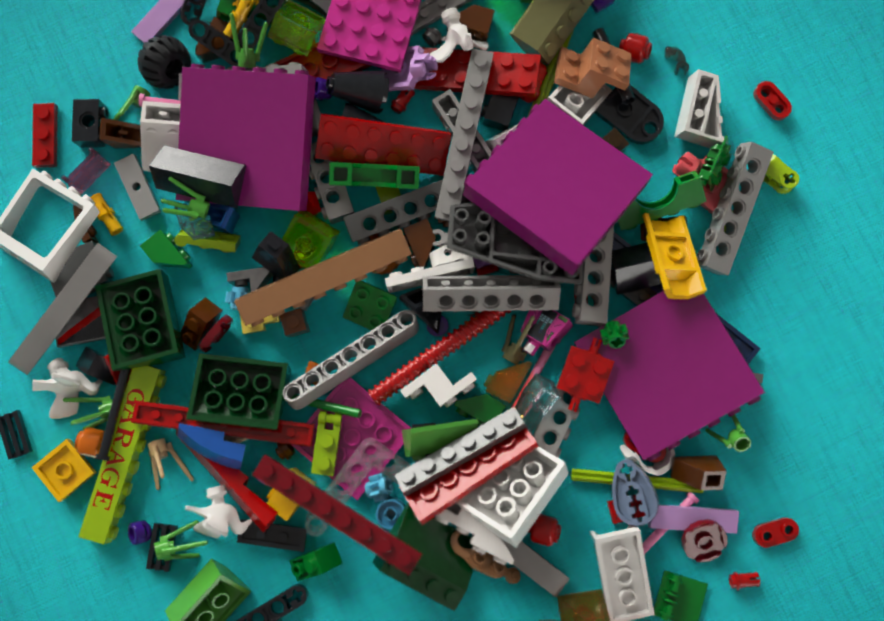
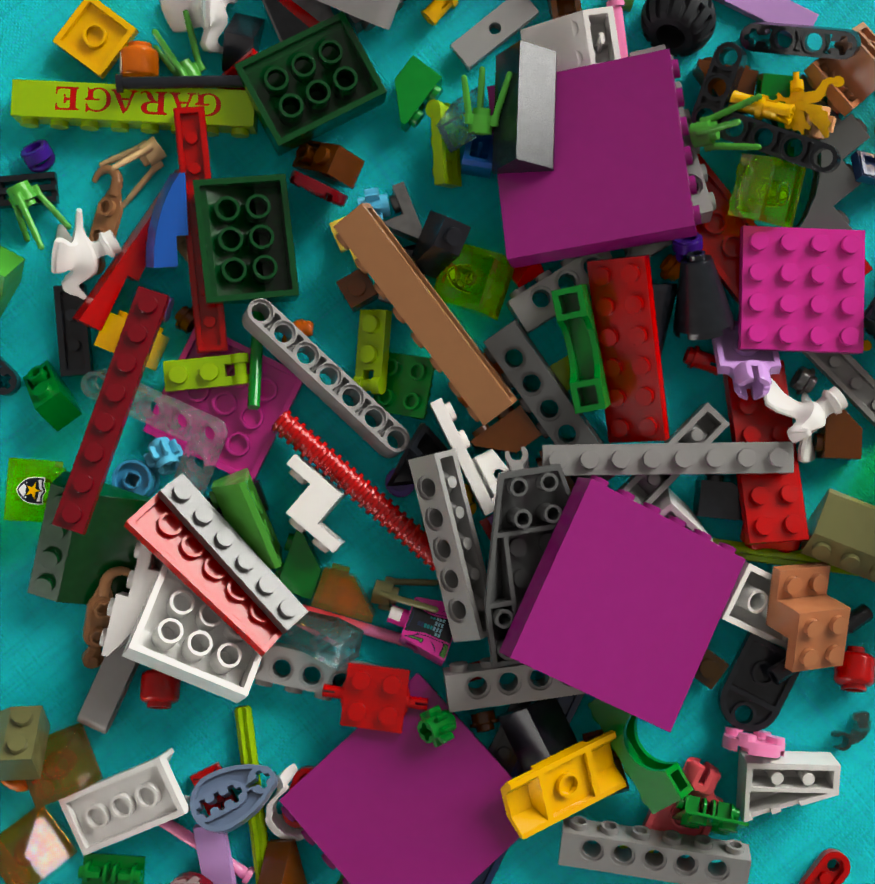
camera: 75 degrees right, 5 degrees up
none -> clear neon green slope [4,458,66,522]
none -> medium nougat piece [89,165,123,275]
none -> lime plate [353,310,392,395]
none -> reddish brown plate [469,710,499,733]
none -> orange plate [659,254,680,282]
none -> bright pink plate [721,726,786,758]

